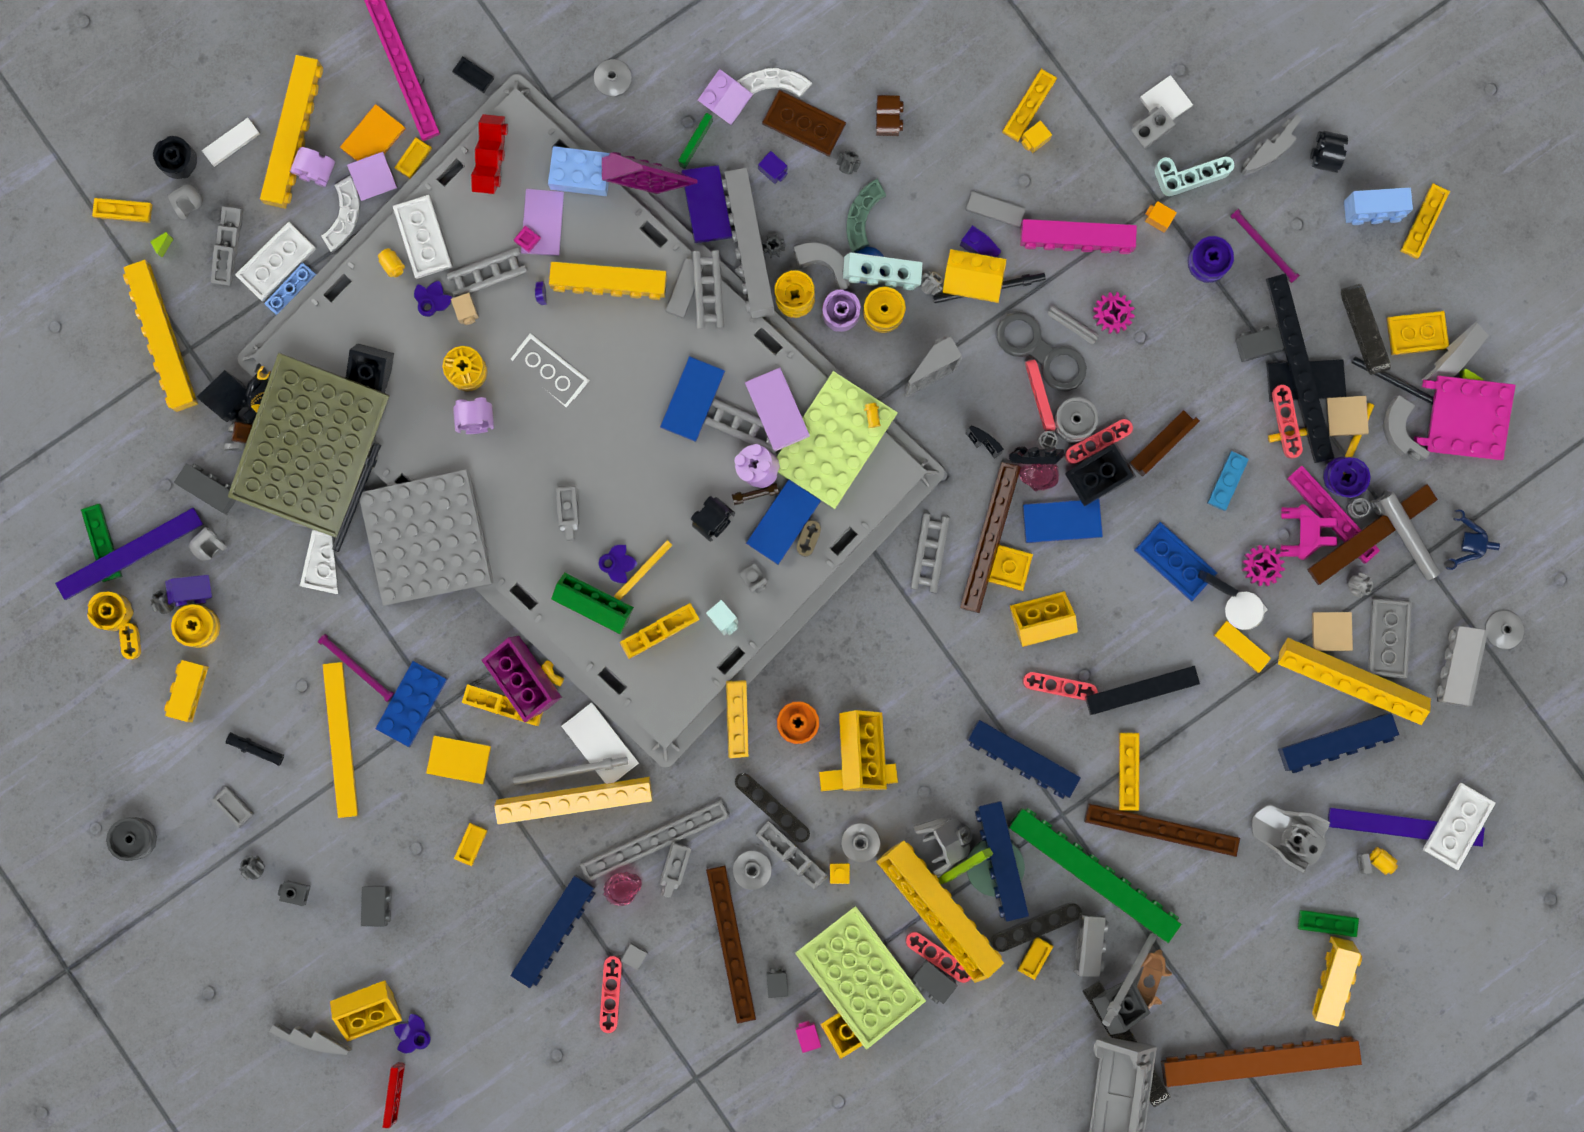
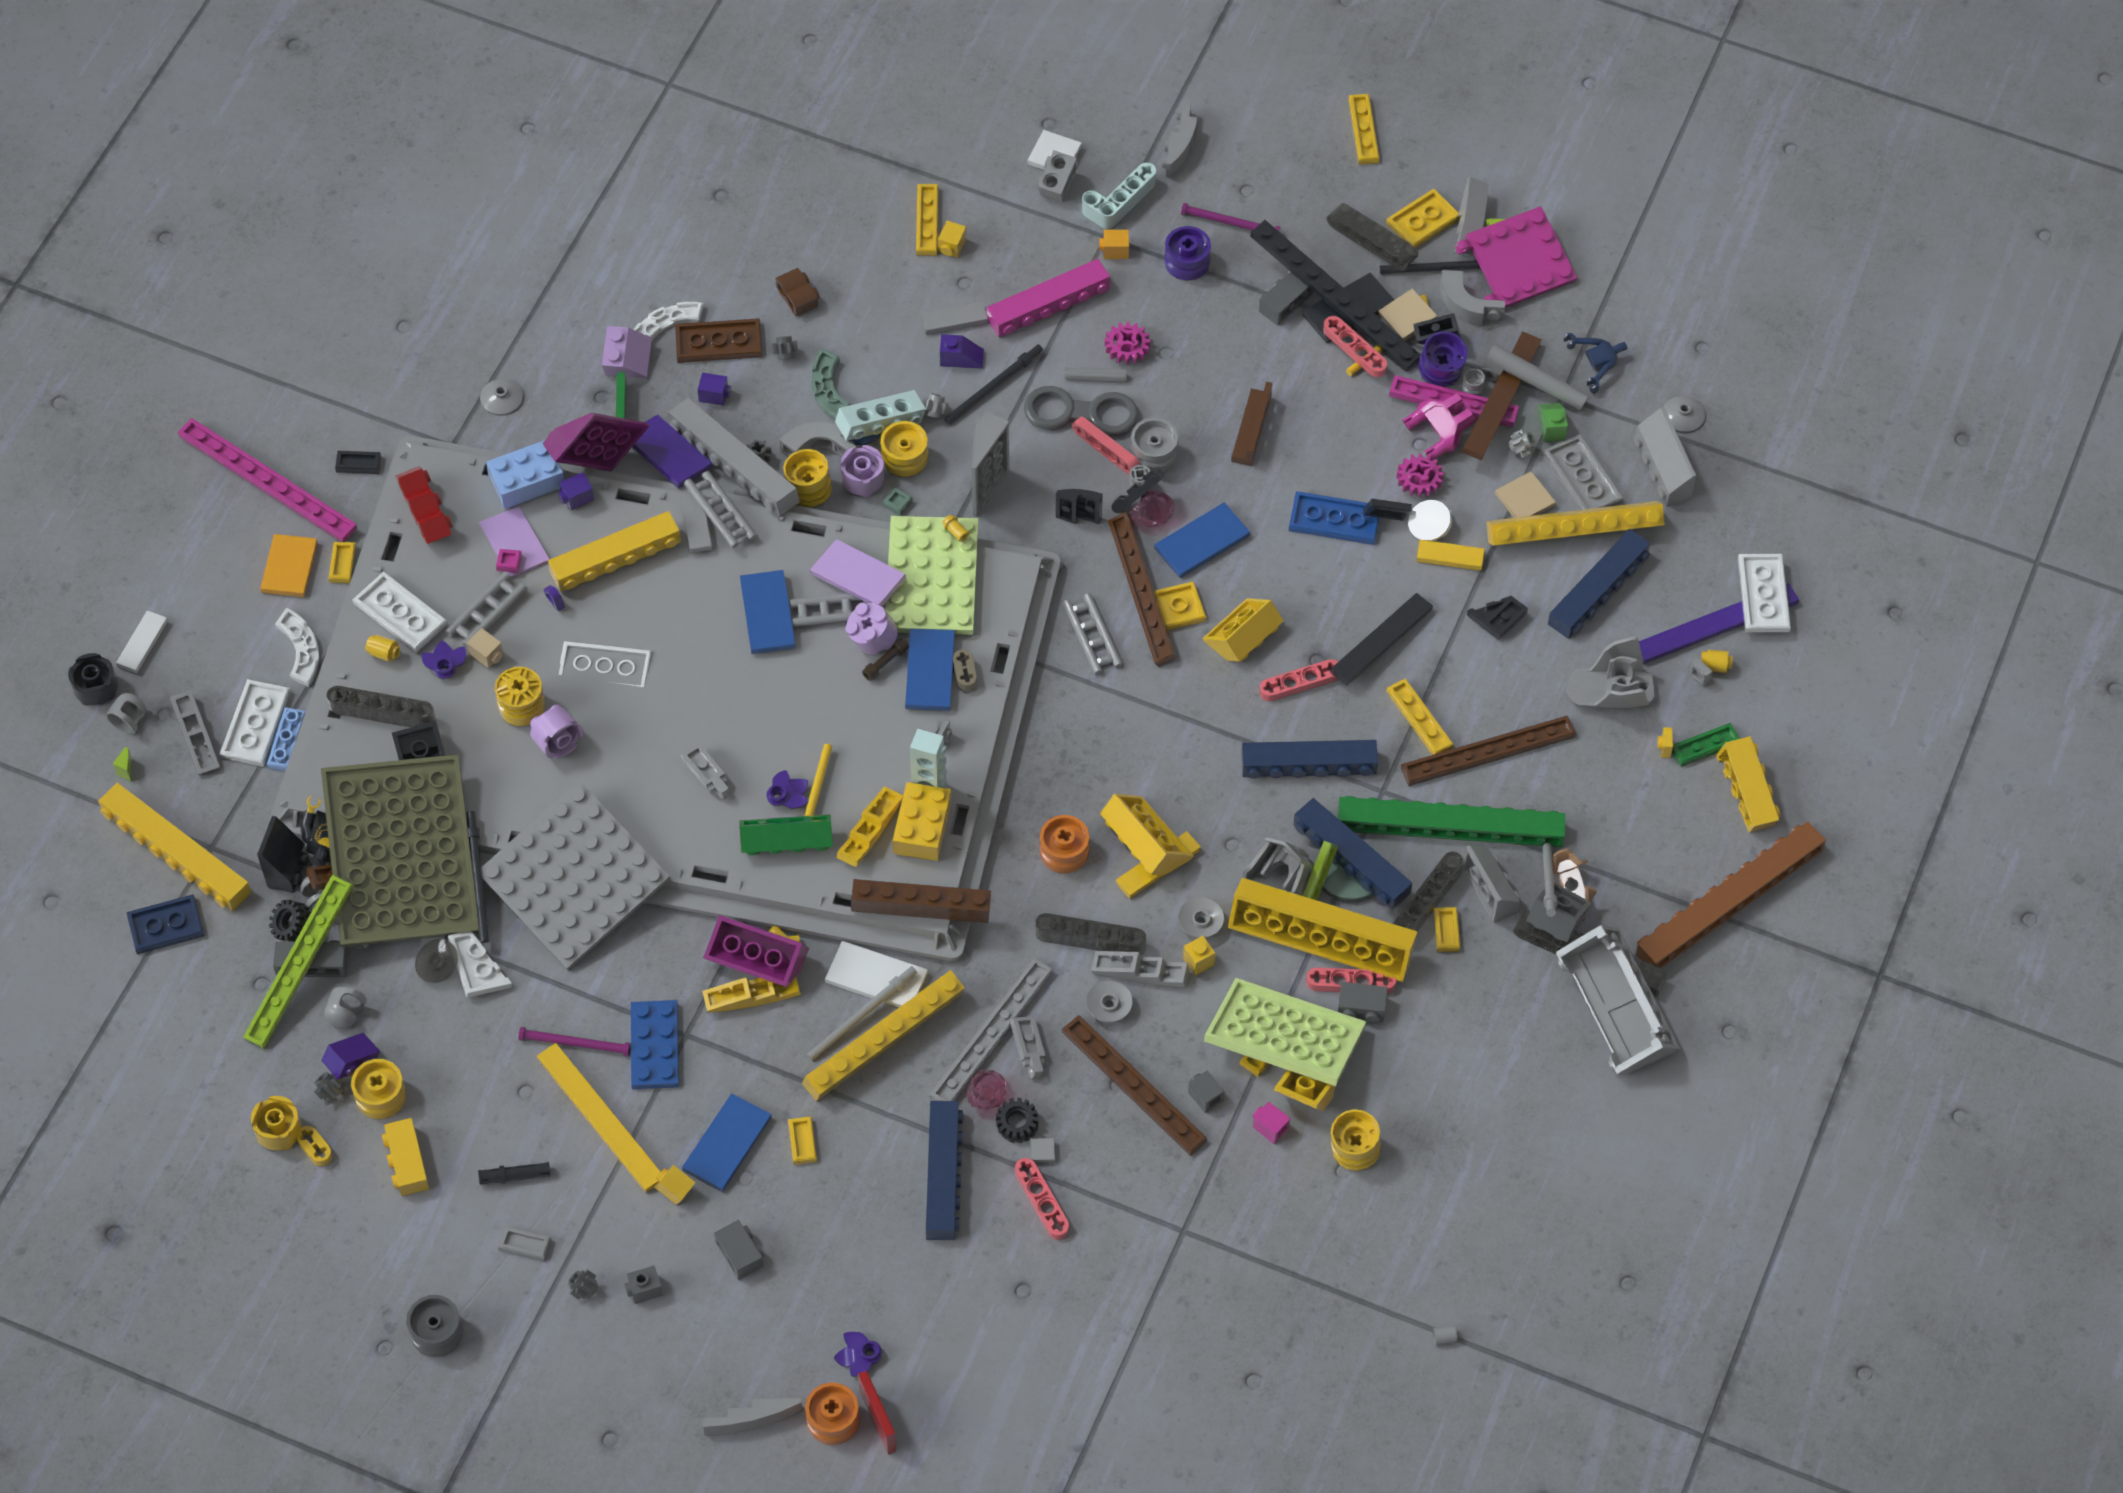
camera: 30 degrees left, 25 degrees down
dark purple tile [55,508,204,600] -> none
green tile [80,504,123,582] -> none
yellow tile [92,198,152,223] -> none
yellow brick [260,55,323,209] -> none
lavender brick [290,147,335,187] -> none
yellow slope [330,980,402,1042] -> none
lavender tile [347,152,397,201] -> none
yellow tile [426,736,491,784] -> none
black brick [691,496,735,542] -> none
yellow tile [726,680,749,758] -> none
yellow slope [943,249,1007,303] -> none
coral beam [1065,419,1133,464] -> none
black slope [1065,444,1136,506] -> none
dark azure plate [1207,451,1249,511] -> none
black brick [1310,131,1348,173] -> none
light blue brick [1344,188,1413,225] -> none
none -> dark blue tile [126,894,204,955]
none -> lime tile [243,874,354,1049]
none -> black tyre [269,899,311,941]
none -> clear smoke beam [326,686,436,728]
none -> clear smoke dish [415,939,458,983]
none -> dark purple brick [558,472,594,510]
none -> yellow brick [654,1165,696,1205]
none -> blue tile [682,1093,772,1192]
none -> orange wheel [805,1382,860,1445]
none -> reddish brown brick [851,879,991,923]
none -> sand green tile [882,487,913,516]
none -> yellow brick [893,782,951,861]
none -> black tyre [996,1097,1039,1143]
none -> yellow wheel [1330,1109,1381,1171]
none -> black slope [1413,313,1462,345]
none -> black wing [1467,596,1528,640]
none -> bright green slope [1538,403,1568,442]
none -> yellow plate [1657,727,1673,758]

